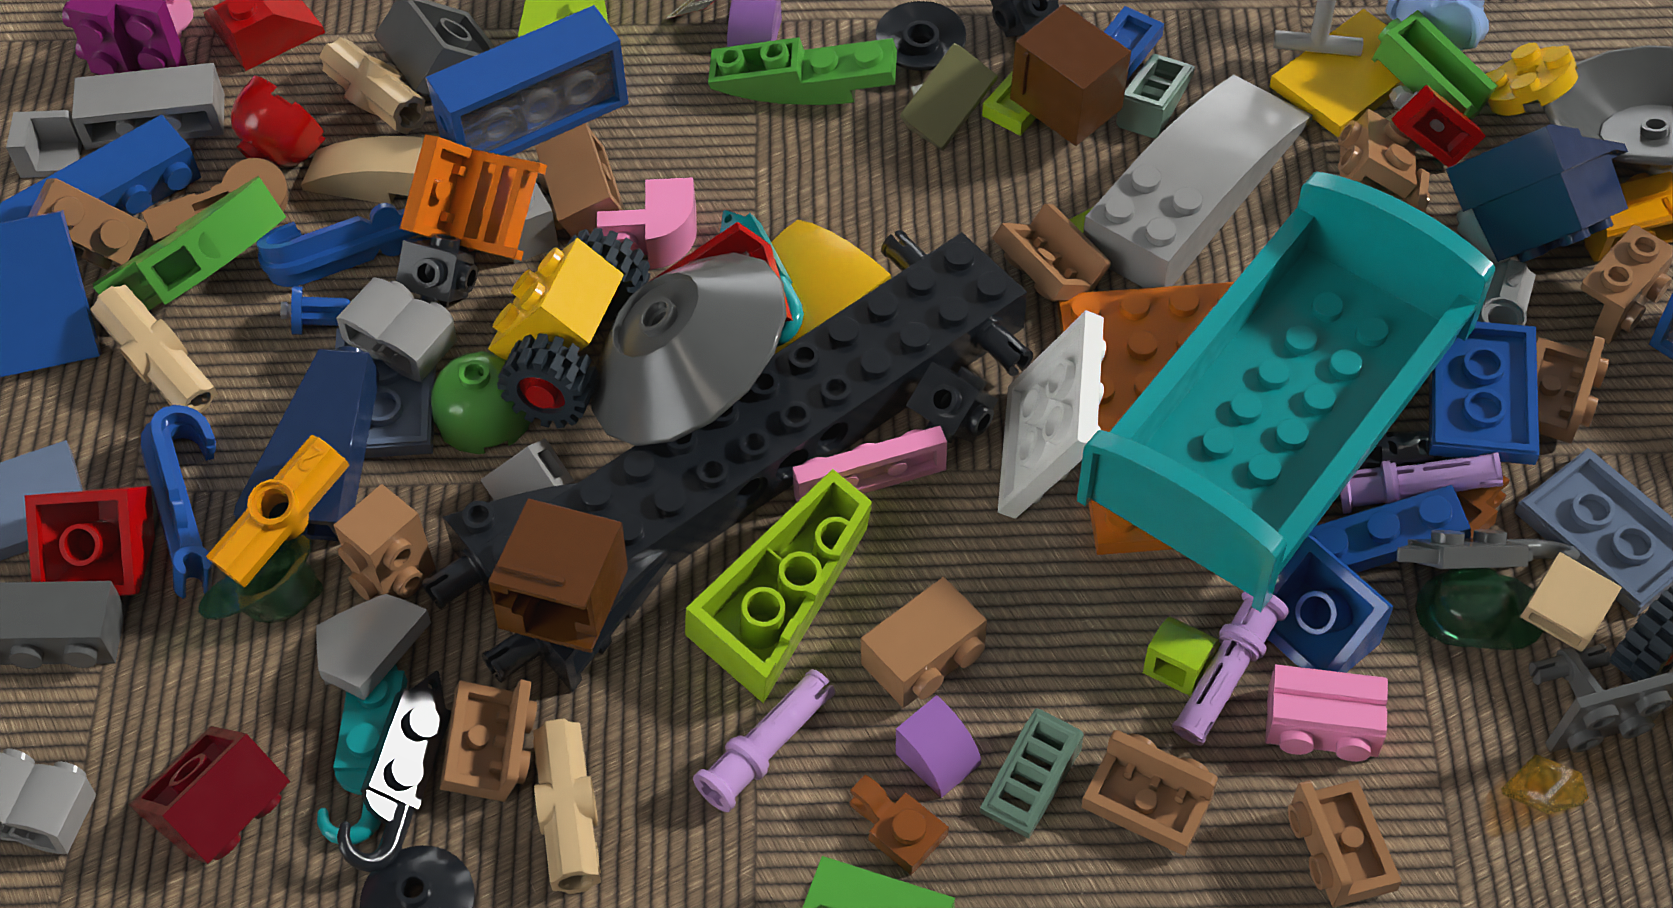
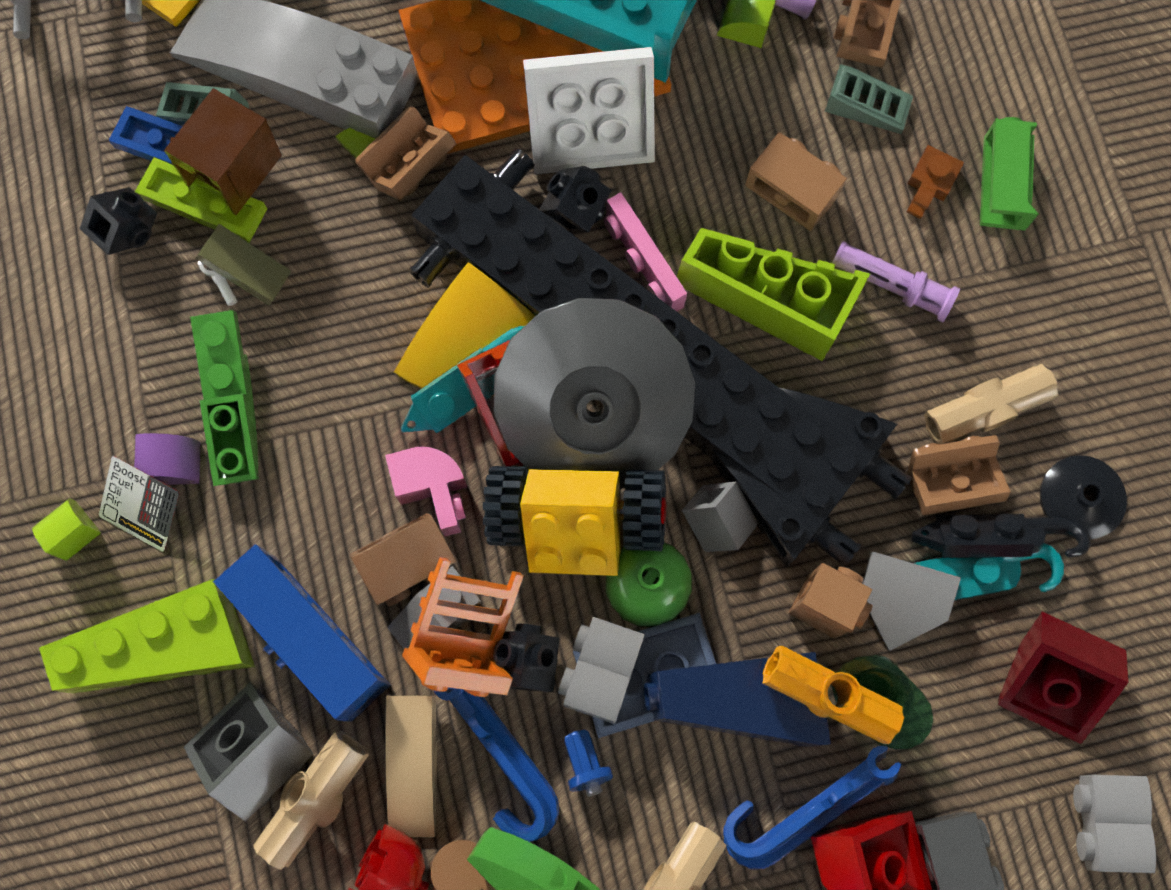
camera: 105 degrees left, 20 degrees up
reddish brown piece [488,498,628,653] -> none
black dish [876,1,966,71] -> none
medium lavender brick [896,695,981,798] -> none

